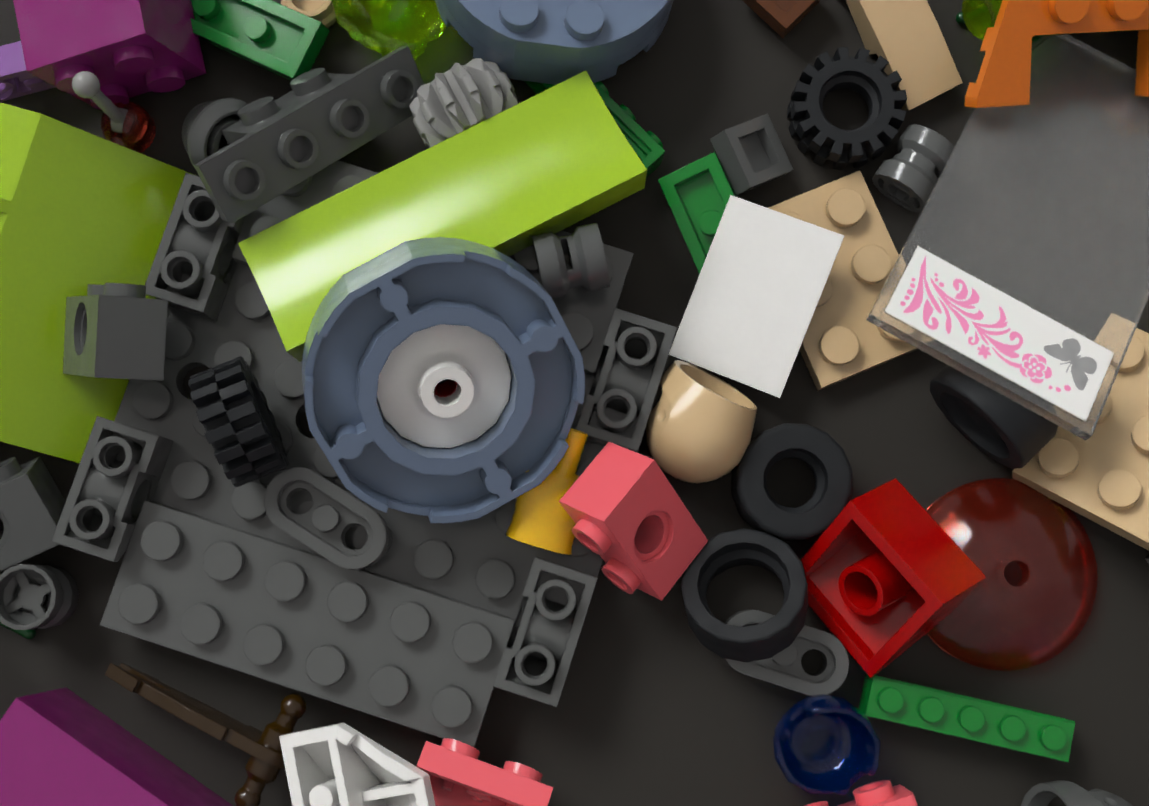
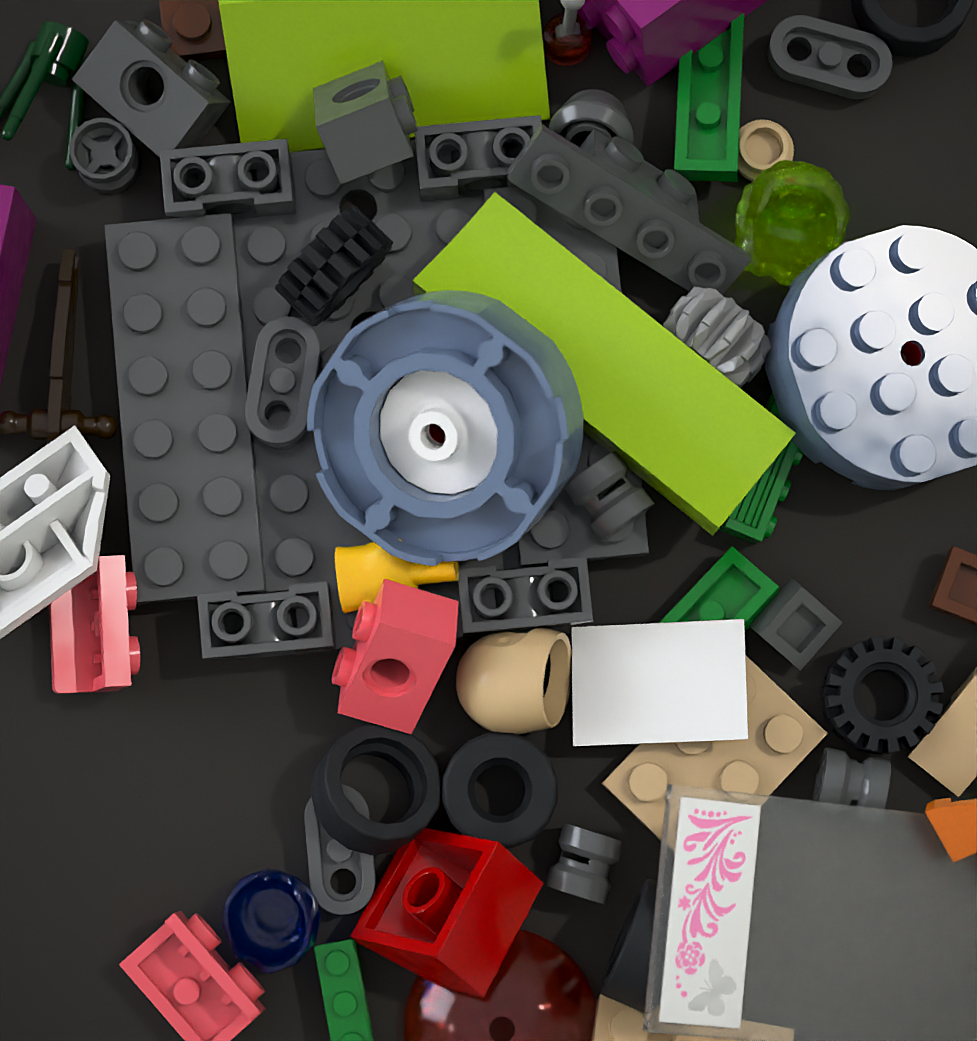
camera: 60 degrees right, 0 degrees up
none -> dark grey wheel [545,823,625,905]

